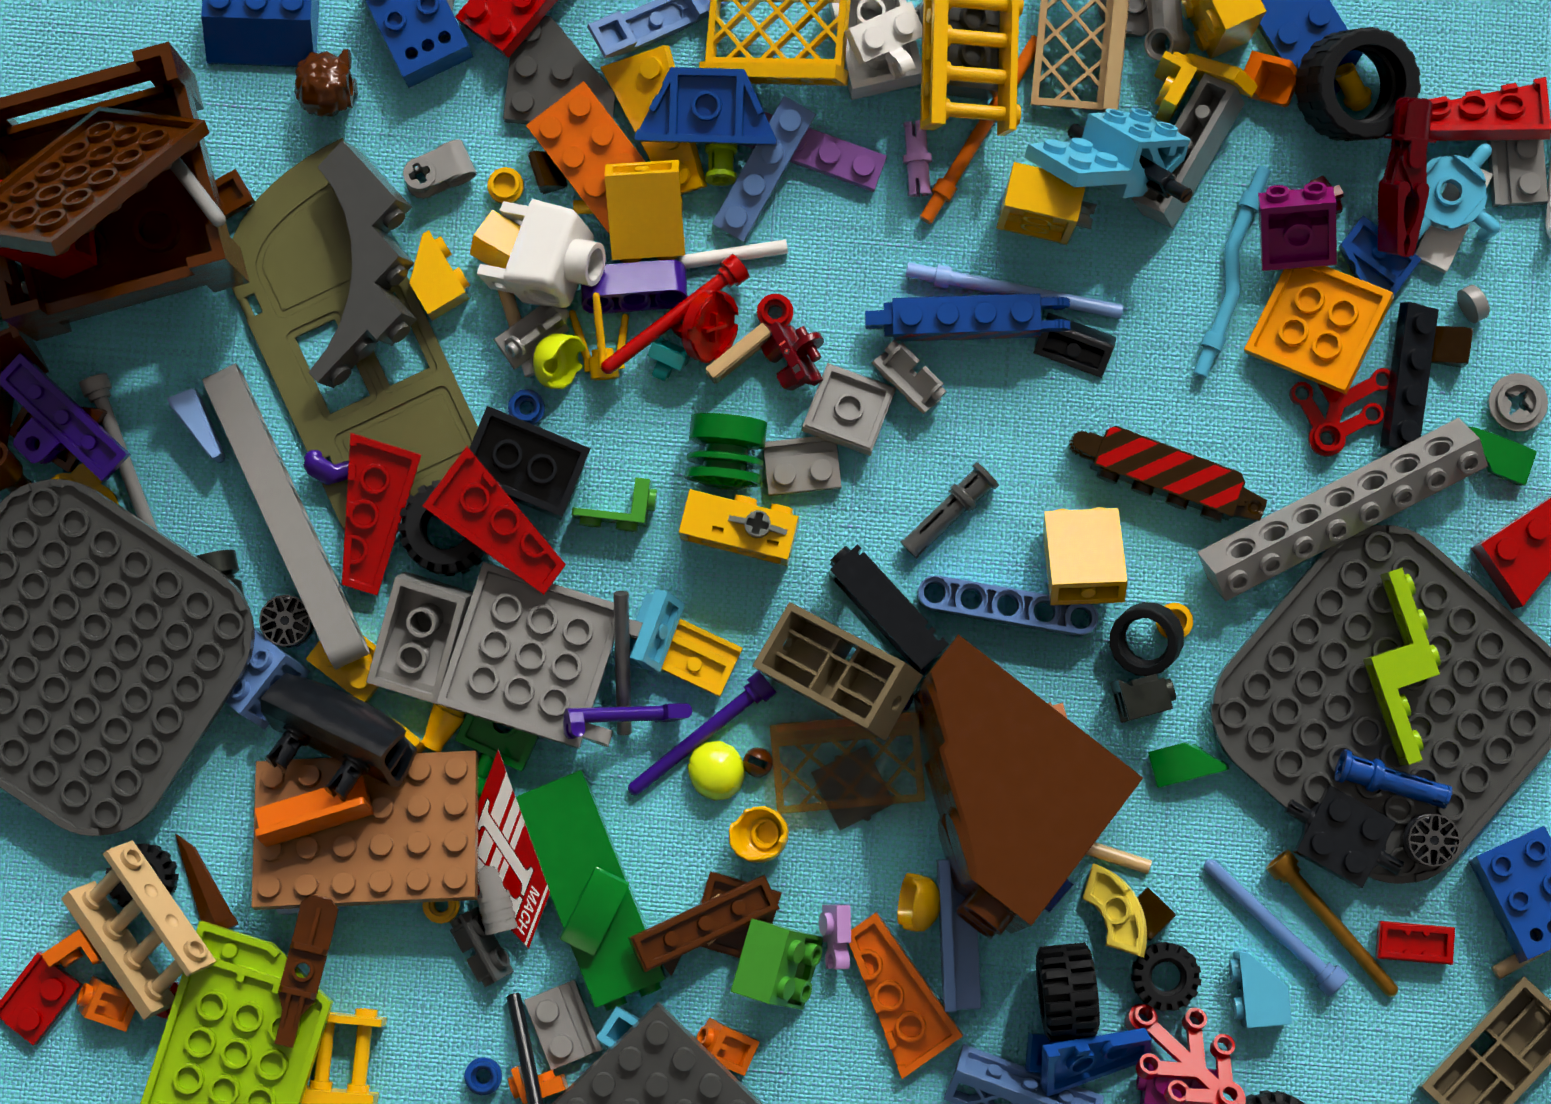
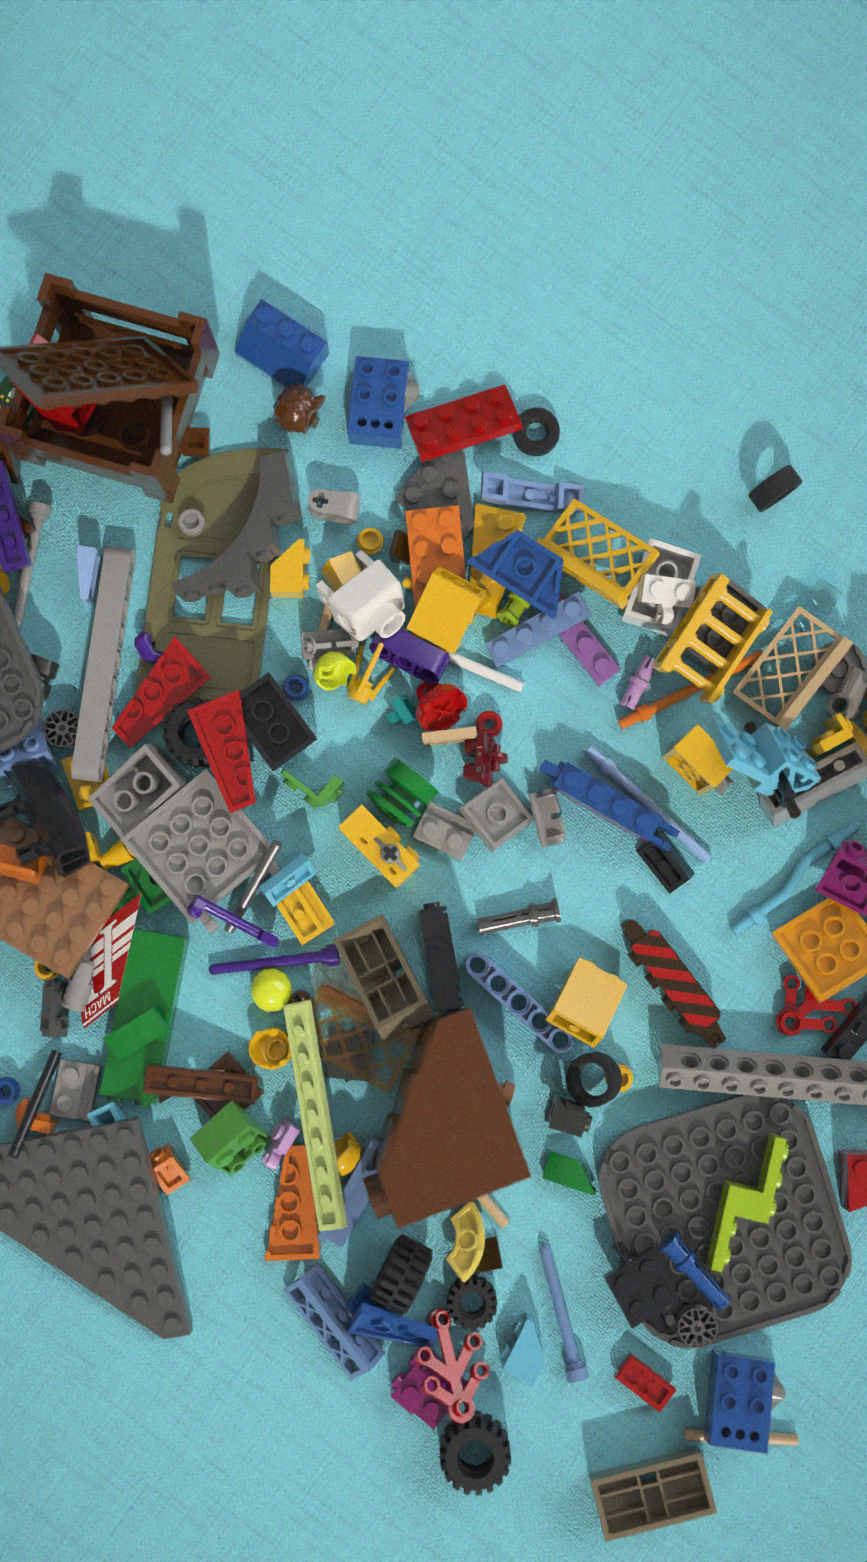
camera: 30 degrees right, 0 degrees up
red piece [601,254,750,374] -> none
pearl gold piece [1266,849,1398,997] -> none
none -> light grey tile [178,508,206,537]
none -> yellowish green tile [283,1000,348,1231]

